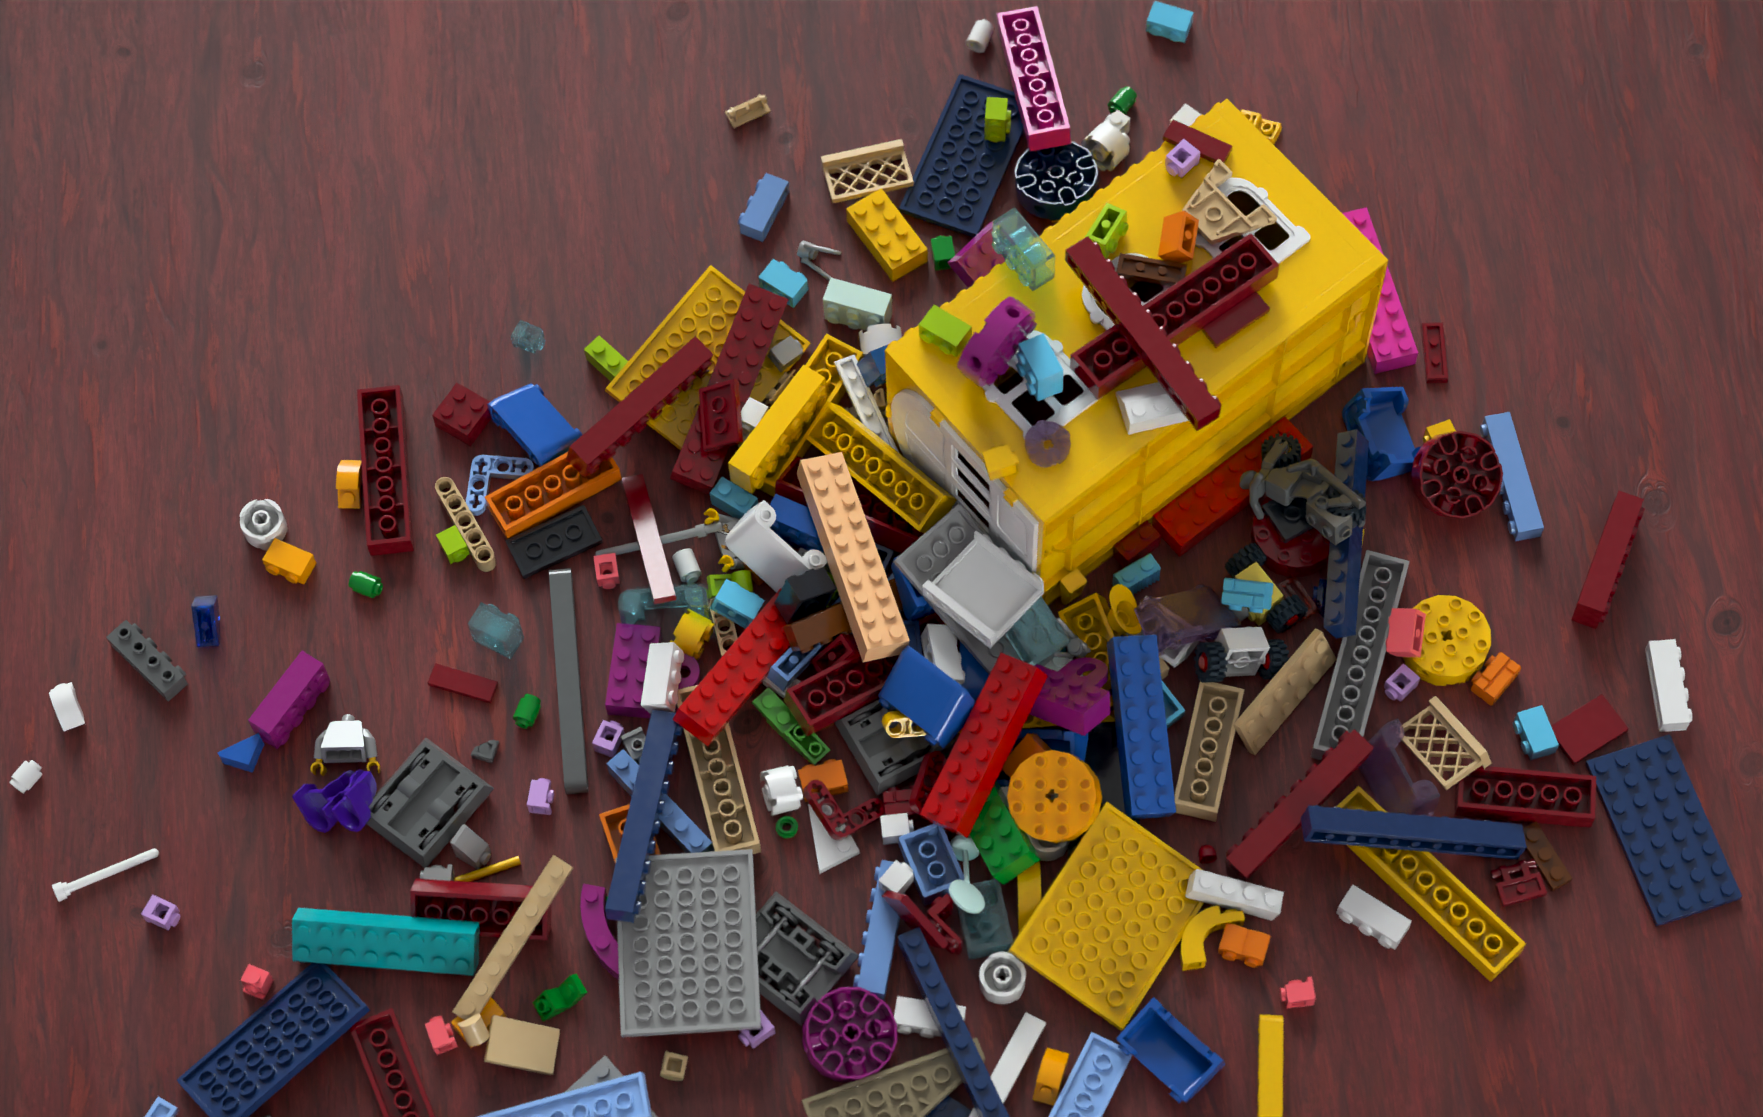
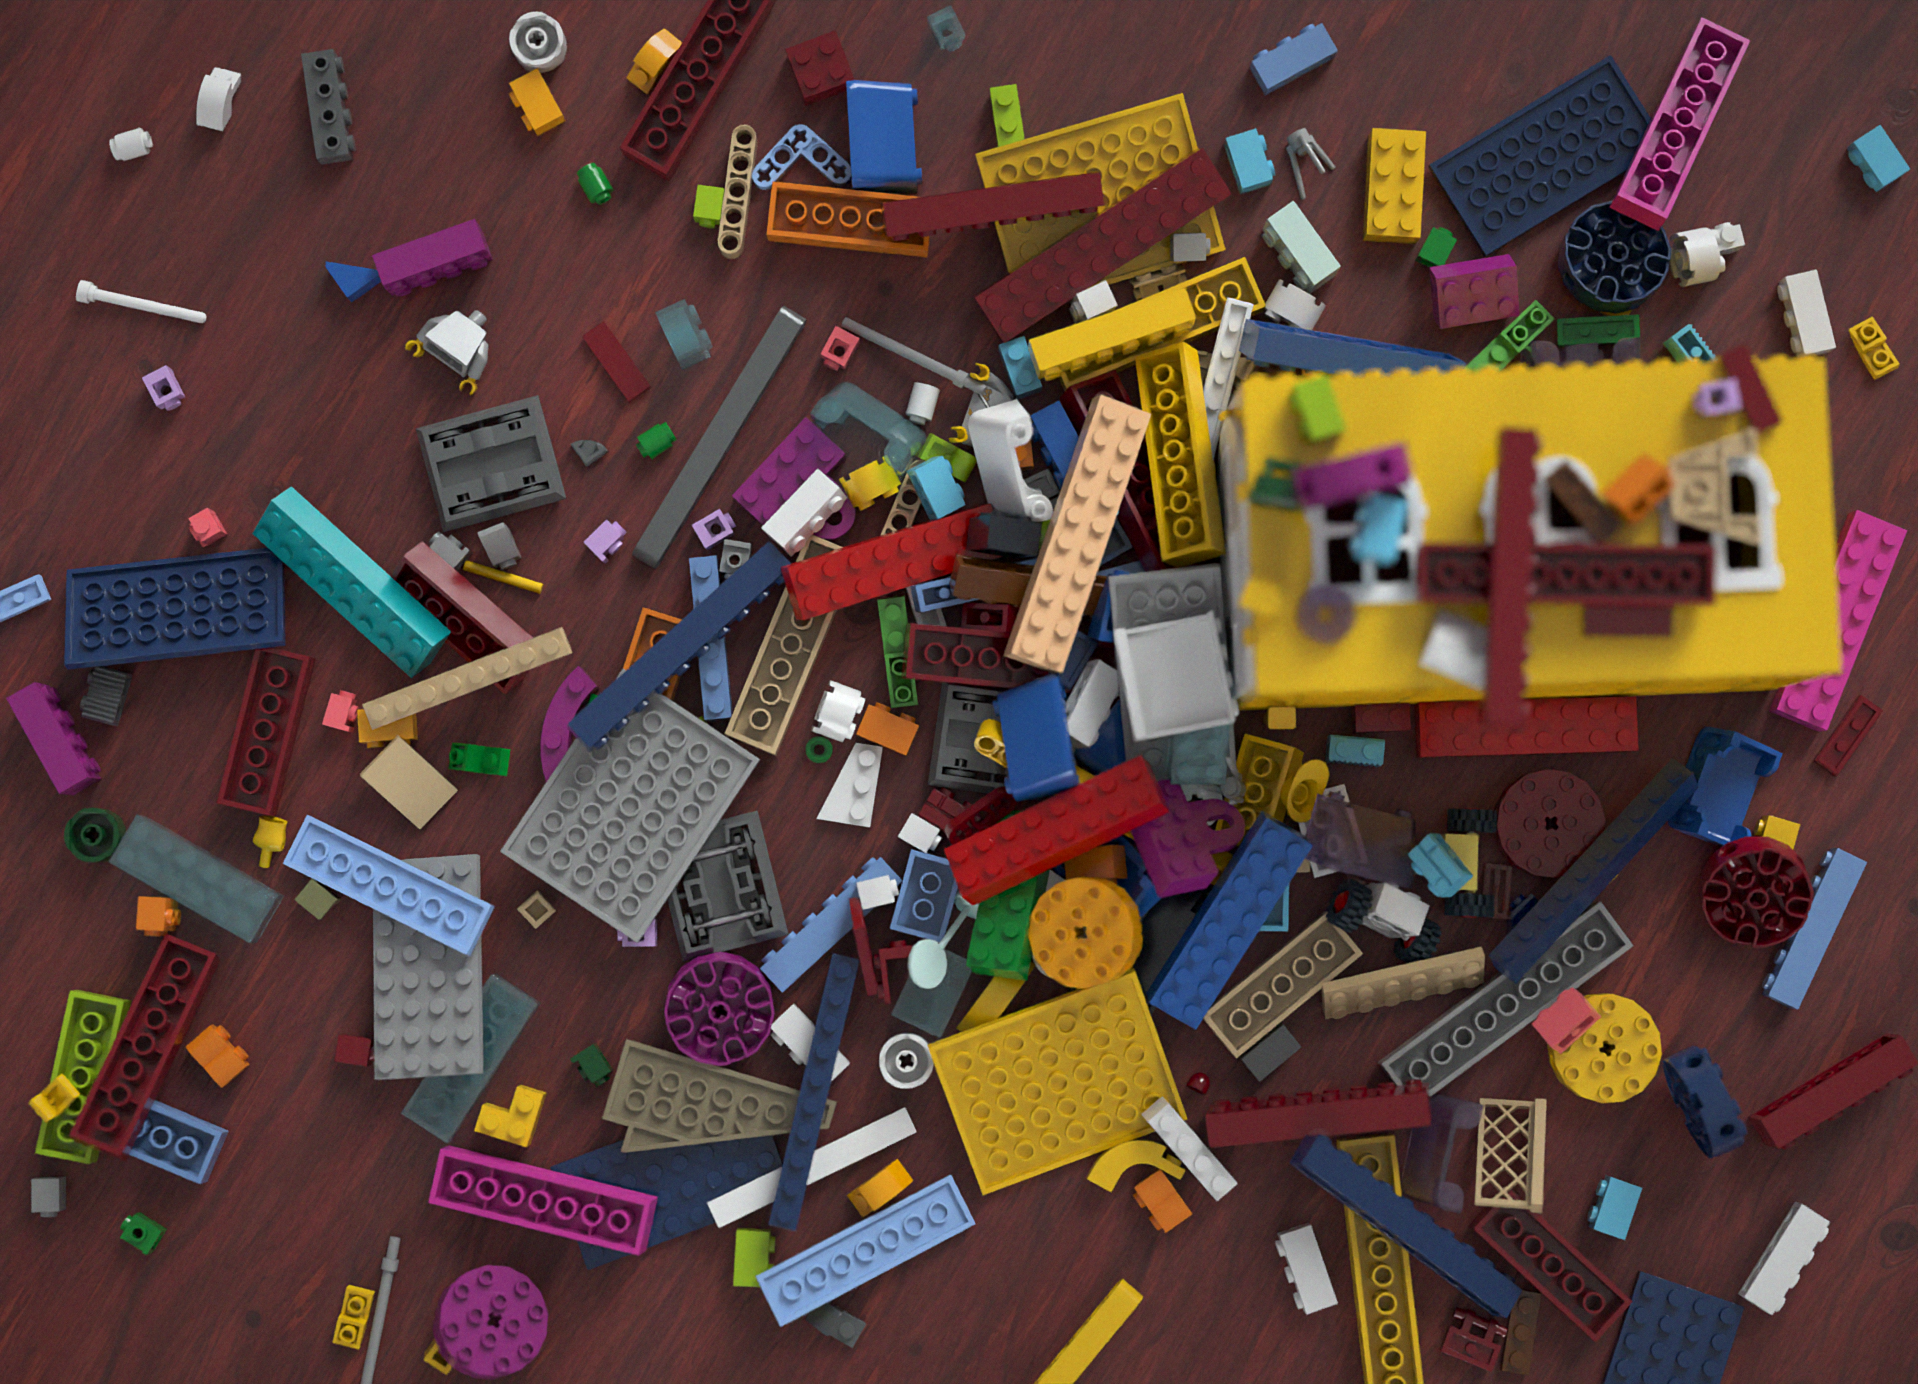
camera: 30 degrees right, 20 degrees up
clear blue slope [191,595,220,647] -> none
dark purple piece [292,770,377,832] -> none
tan brick [458,1013,489,1046] -> none
black plate [505,505,603,579] -> none
tile [622,474,676,604] -> none
dark red tile [699,379,743,452] -> none
dark red beam [804,780,885,840] -> none
tan fence [821,139,914,203] -> none
white brick [966,20,994,53] -> none
lime brick [985,97,1011,142] -> none
clear light blue brick [992,207,1055,291] -> none
lime brick [1085,203,1129,259] -> none
green brick [1108,86,1137,114] -> none
blue windscreen [1116,997,1225,1103] -> none
dark grey piece [1239,433,1366,545] -> none
black plate [1262,497,1314,543] -> none
coral brick [1279,977,1316,1009] -> none
lavender brick [1384,663,1420,702] -> none
orange brick [1471,652,1521,706] -> none
dark red tile [1551,694,1629,766] -> none
none -> dark grey hinge [1238,1022,1301,1082]
none -> dark green piece [1248,458,1304,513]
none -> dark blue brick [1662,1045,1747,1159]

